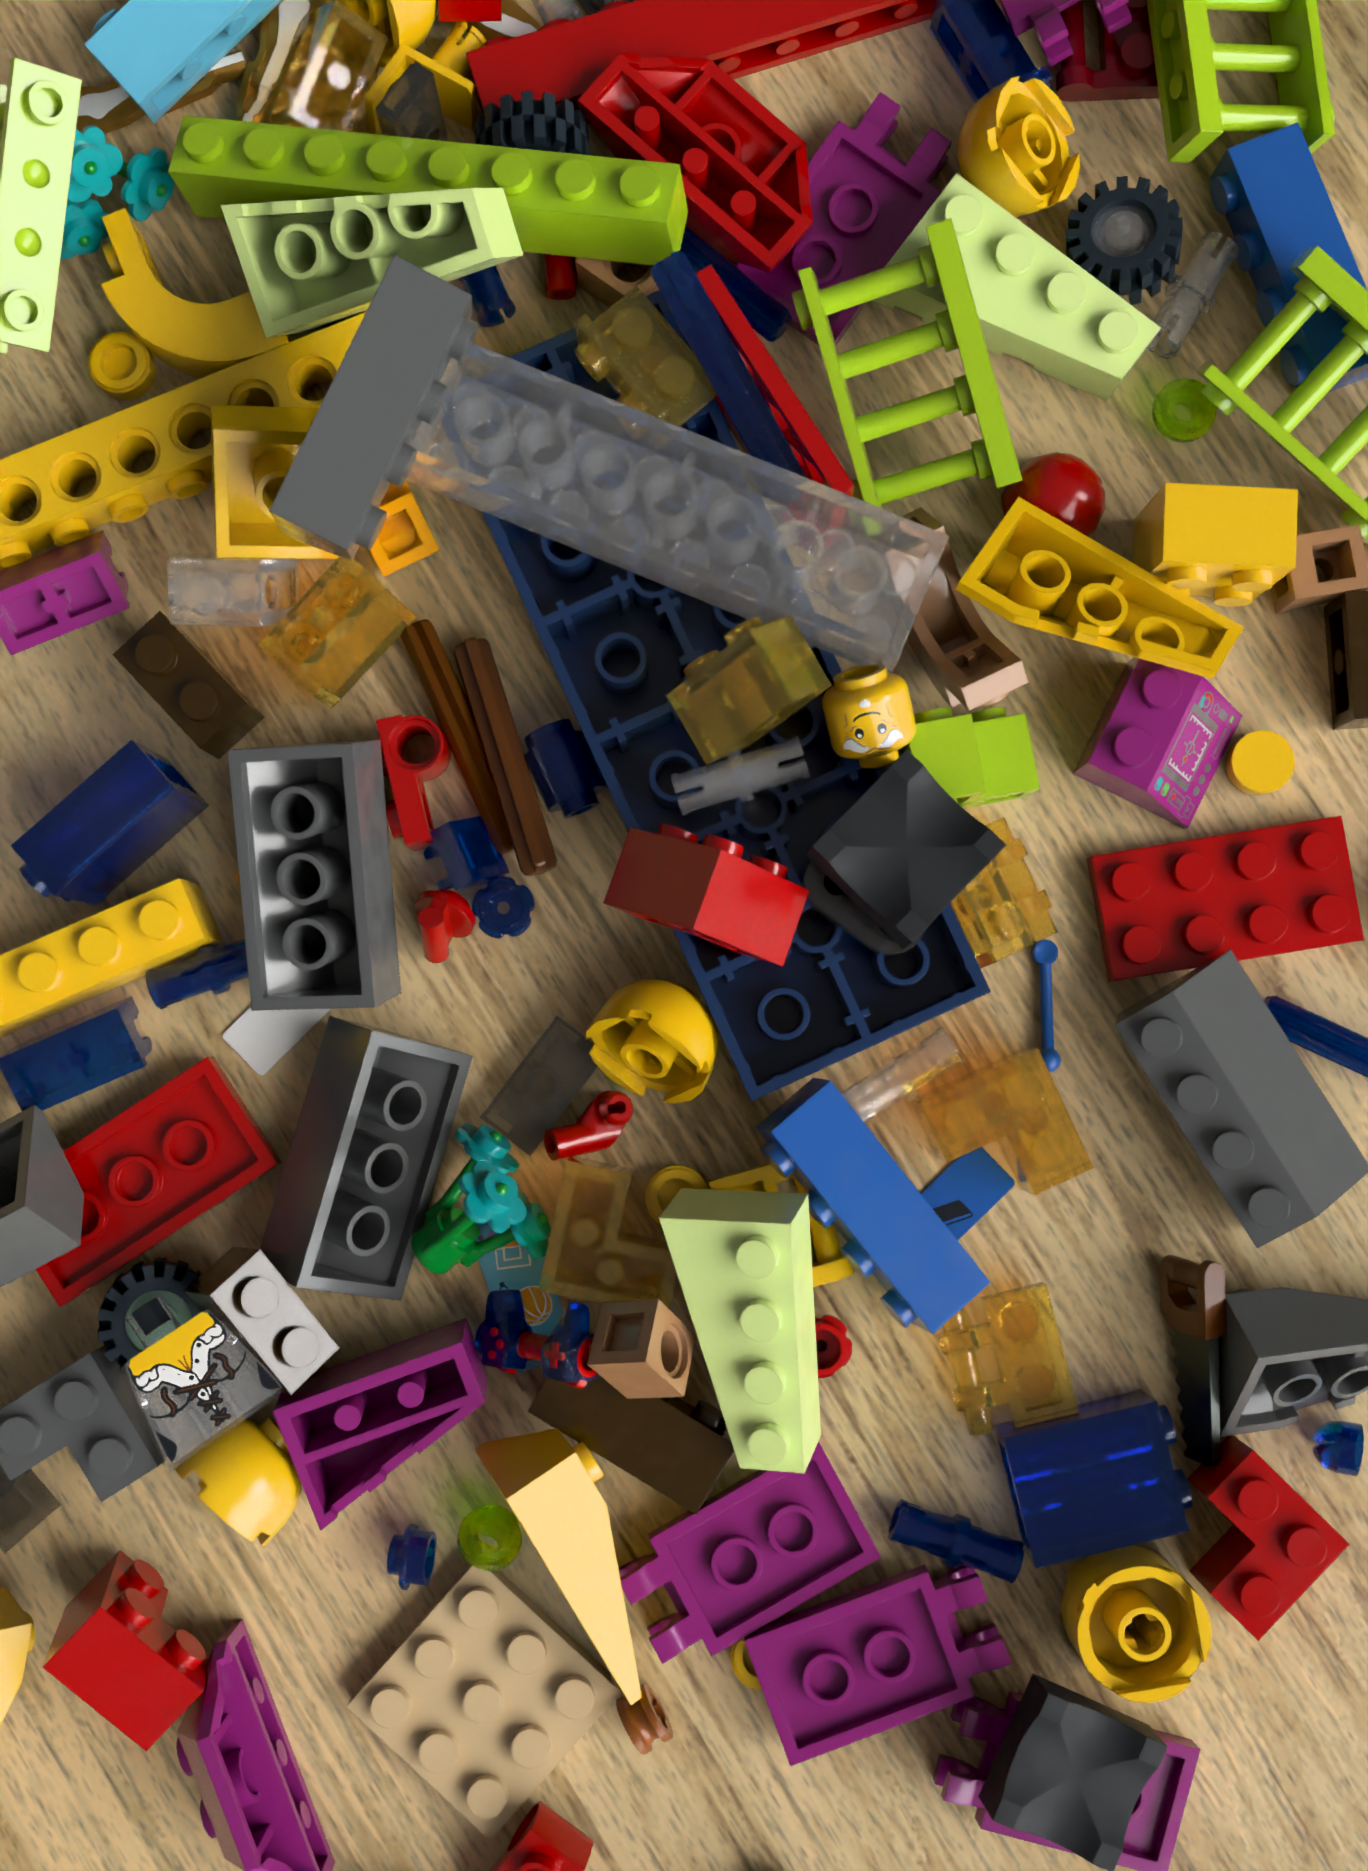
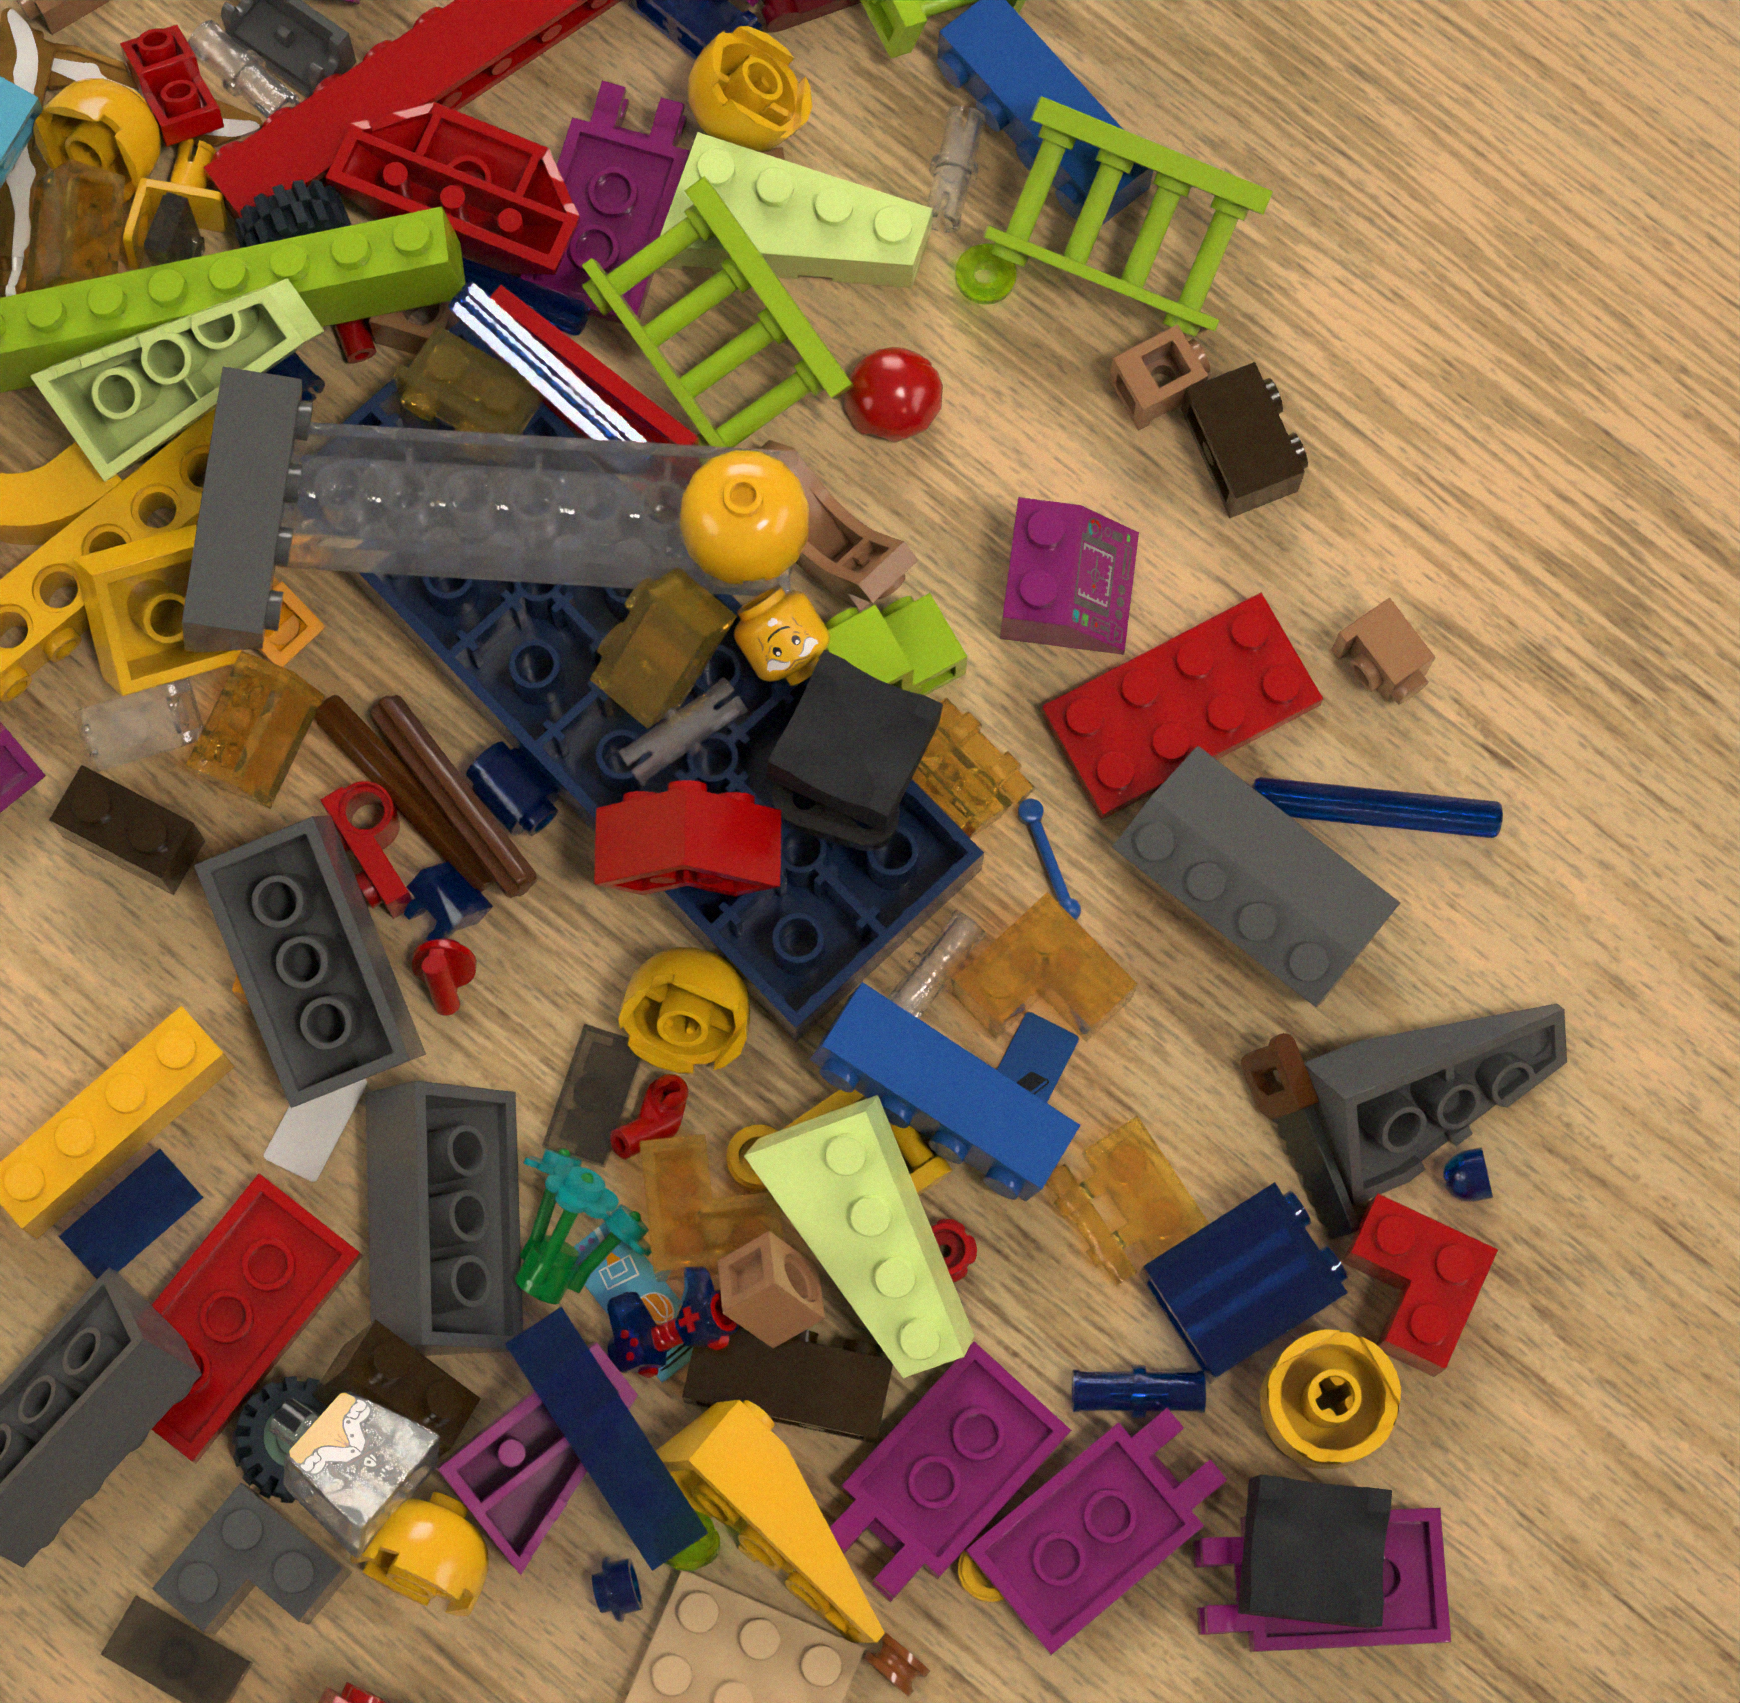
camera: 25 degrees left, 10 degrees down
clear blue brick [11,740,209,905] -> none
clear blue pin [145,939,248,1010] -> none
clear blue plate [472,876,535,939] -> none
yellow wedge [956,497,1244,679] -> none
black wheel [1066,176,1183,305] -> none
yellow brick [1133,483,1298,607] -> none
yellow tile [1225,730,1295,796] -> none
none -> clear blue tile [504,1306,708,1571]
none -> yellow cylinder [680,450,809,585]

